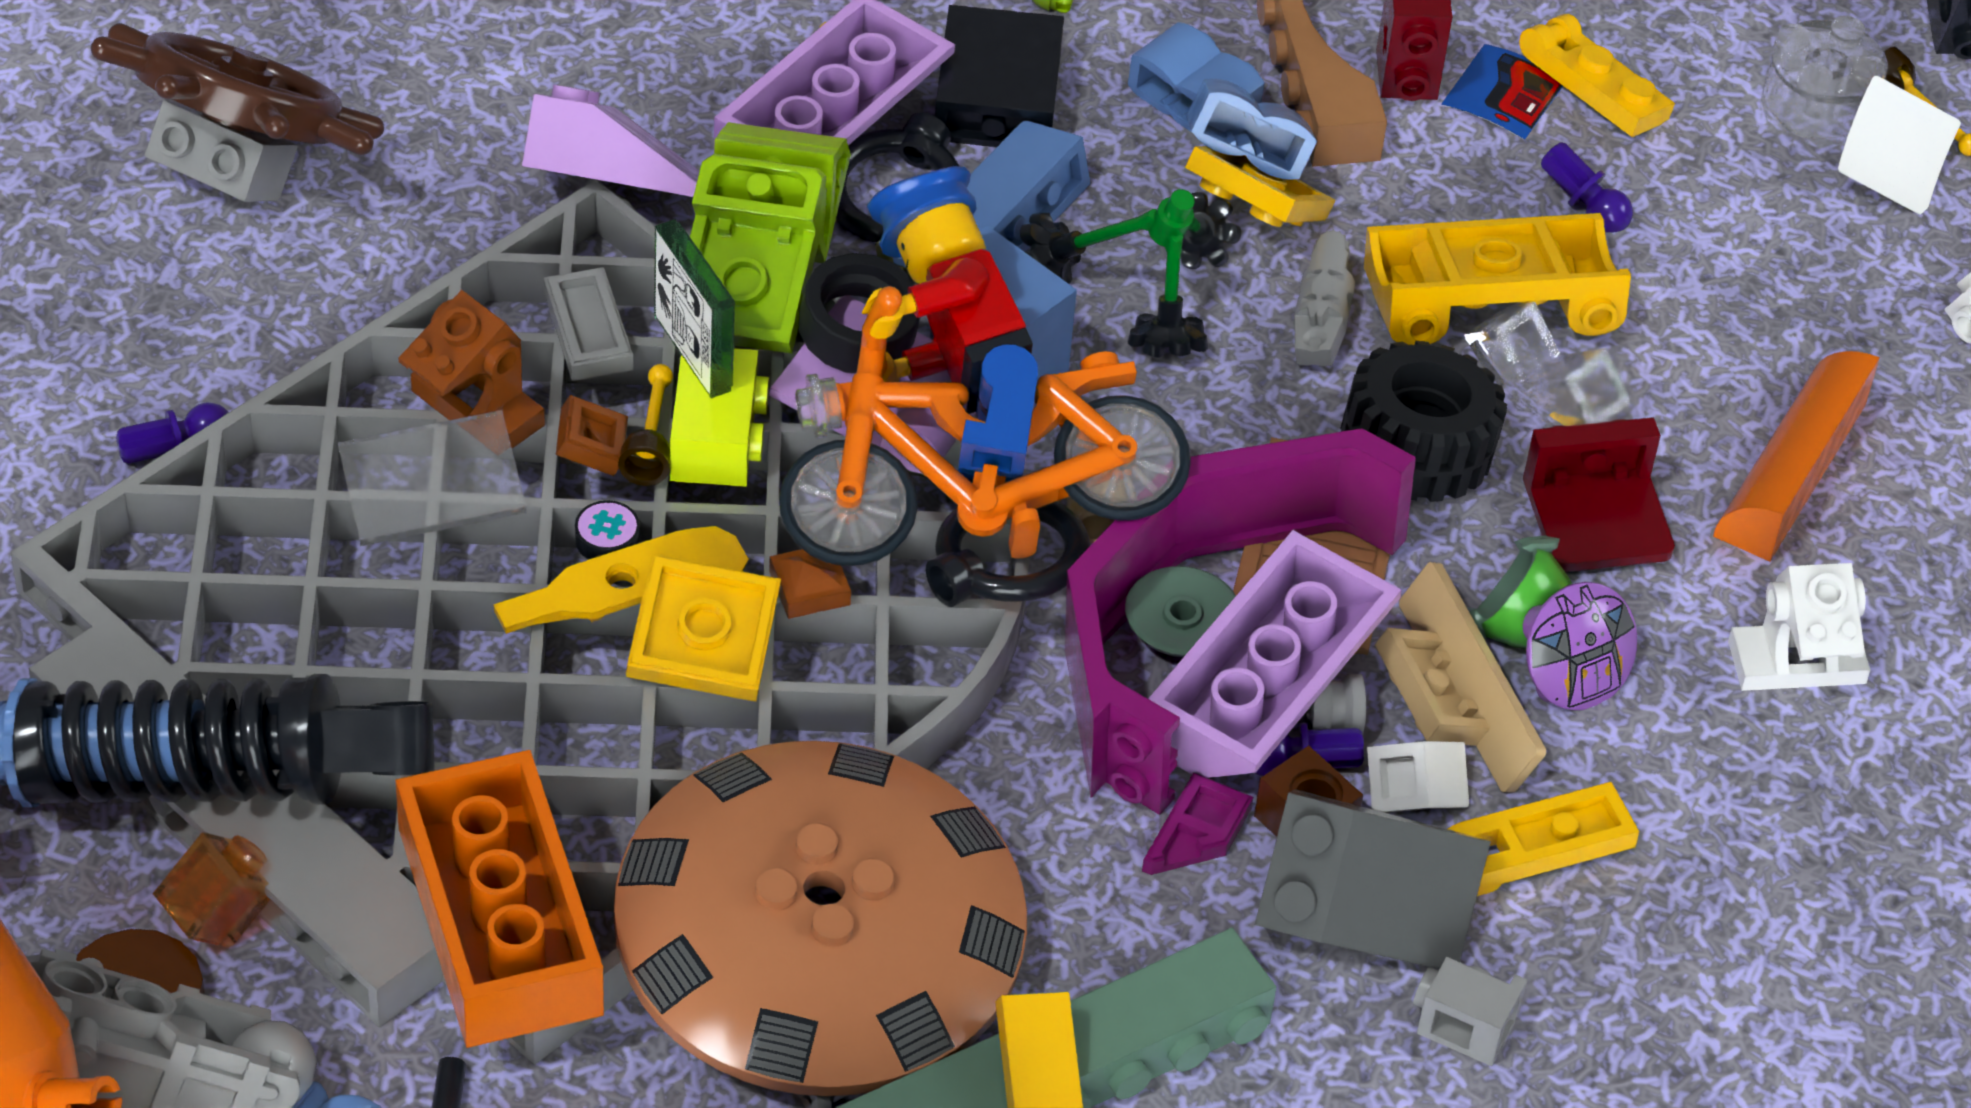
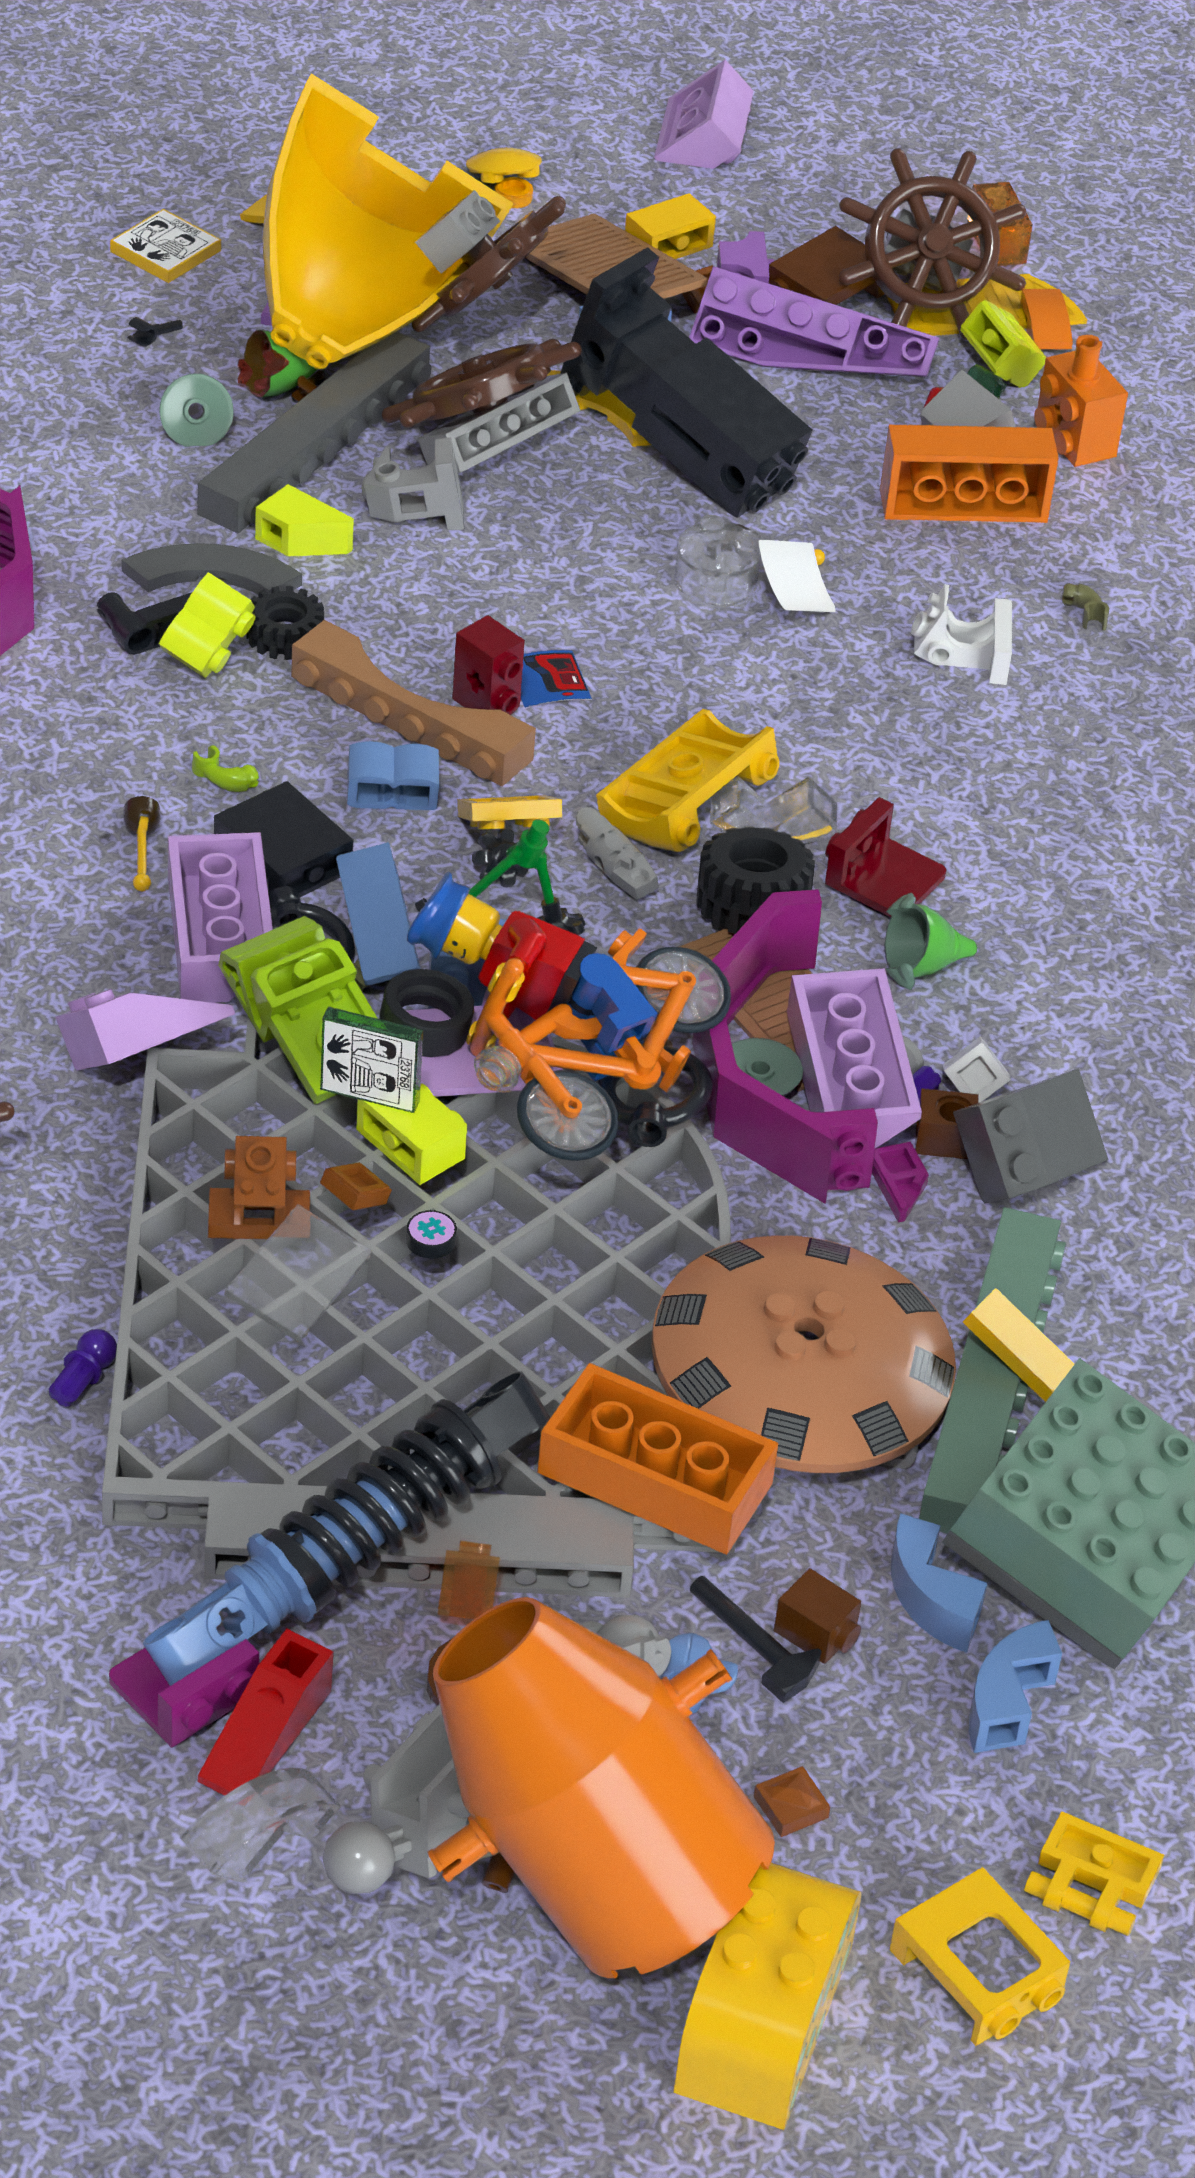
camera: 45 degrees left, 5 degrees down
yellow piece [493,526,749,634] -> none
light grey tile [543,267,633,381] -> none
dark brown hinge [618,364,673,486] -> none
yellow tile [626,554,781,702] -> none
dark orange tile [769,543,851,619] -> none
medium blue brick [1186,79,1317,180] -> none
tan bracket [1375,562,1546,793] -> none
light grey brick [1413,957,1527,1066] -> none
yellow plate [1448,782,1640,896] -> none
yellow plate [1519,14,1675,137] -> none
medium lavender dish [1523,582,1637,710] -> none
dark purple axle [1541,142,1633,233] -> none
orange brick [1713,351,1880,562] -> none
white tile [1728,563,1870,691] -> none

